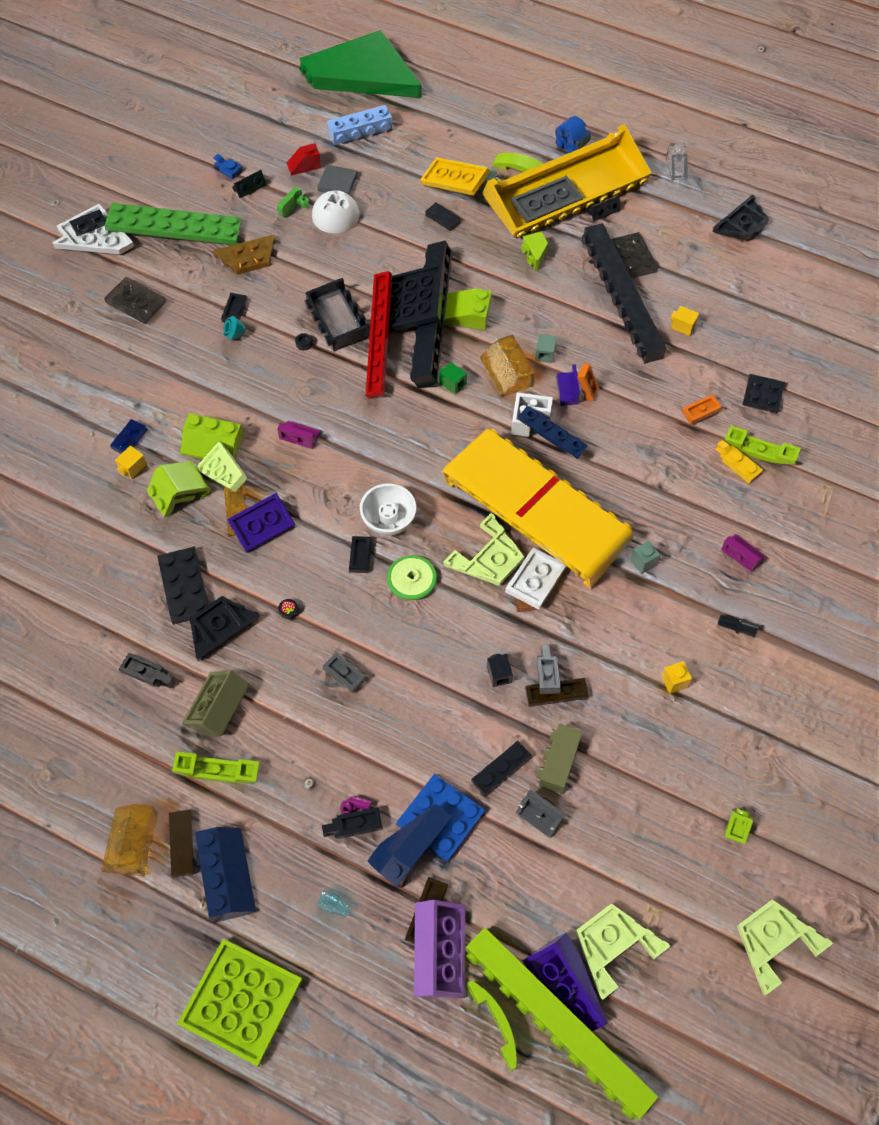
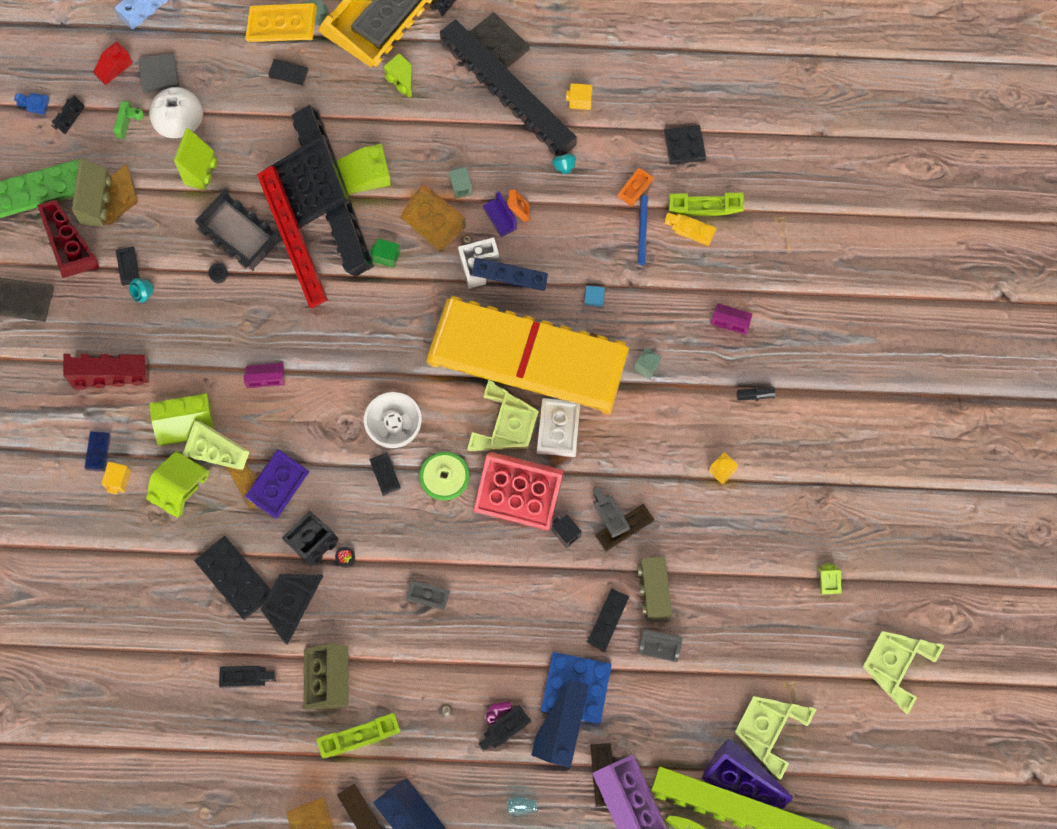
camera: 25 degrees left, 10 degrees up
none -> dark red wedge [37,200,99,278]
none -> dark red wedge [63,354,149,390]
none -> olive slope [72,158,112,226]
none -> lime slope [174,128,218,191]
none -> black plate [282,511,339,567]
none -> coral slope [474,452,565,530]
none -> teal cone [552,154,576,175]
none -> dark azure tile [584,286,605,307]
none -> blue bar [638,195,648,265]

